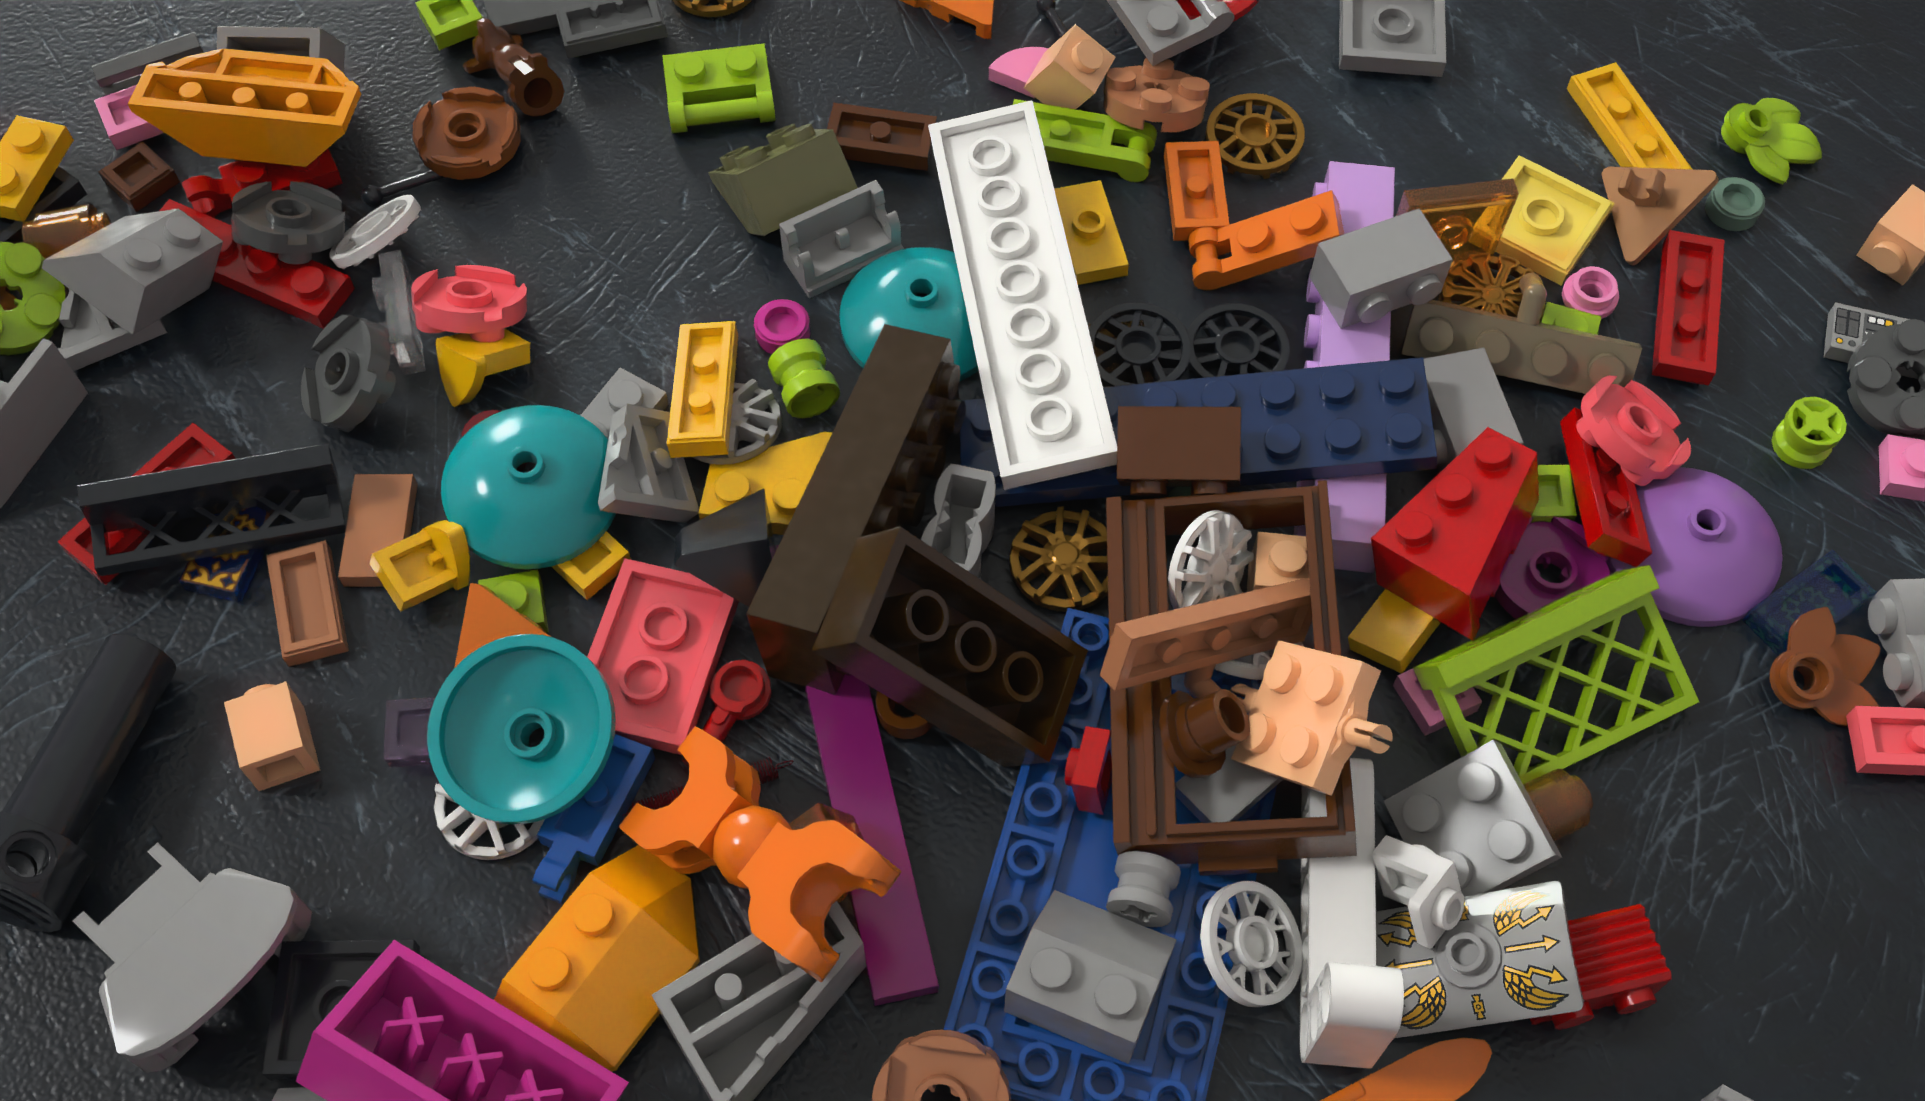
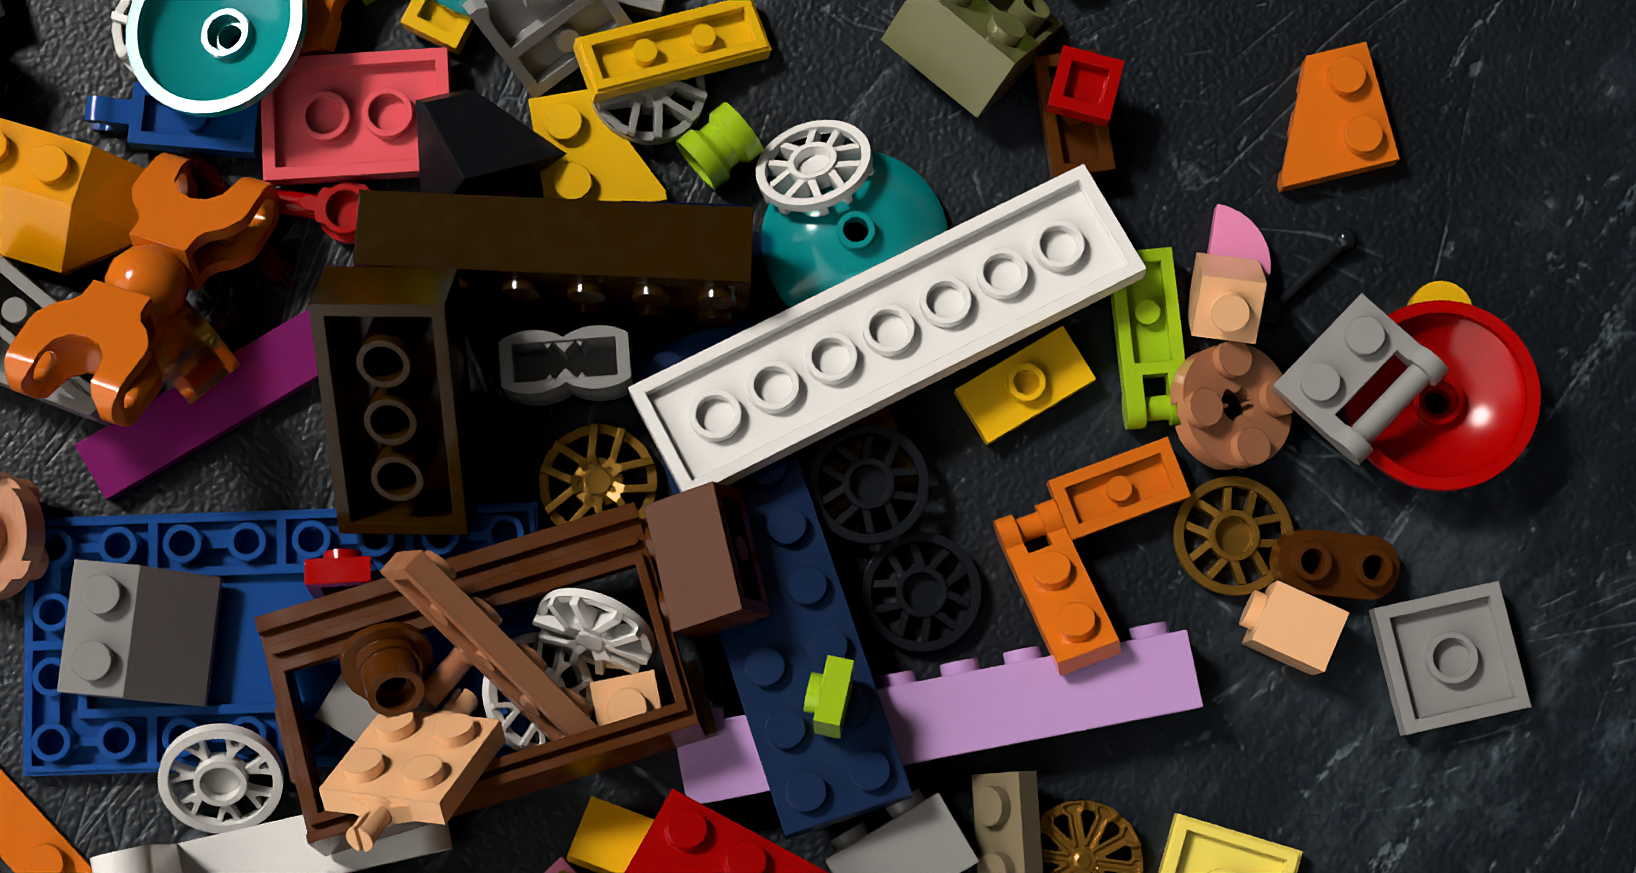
camera: 70 degrees right, 20 degrees up
dark pink tile [754,299,811,354] -> none
light grey hinge [779,180,904,299] -> none
light grey wheel [1106,851,1181,927] -> none
light grey piece [1309,208,1453,329] -> none
clear orange tile [1396,178,1519,268] -> none
none -> white wheel [756,120,873,216]
none -> lime plate [803,655,855,739]
none -> red plate [1046,45,1125,127]
none -> light nougat brick [1239,580,1350,676]
none -> reddish brown plate [1269,529,1400,600]

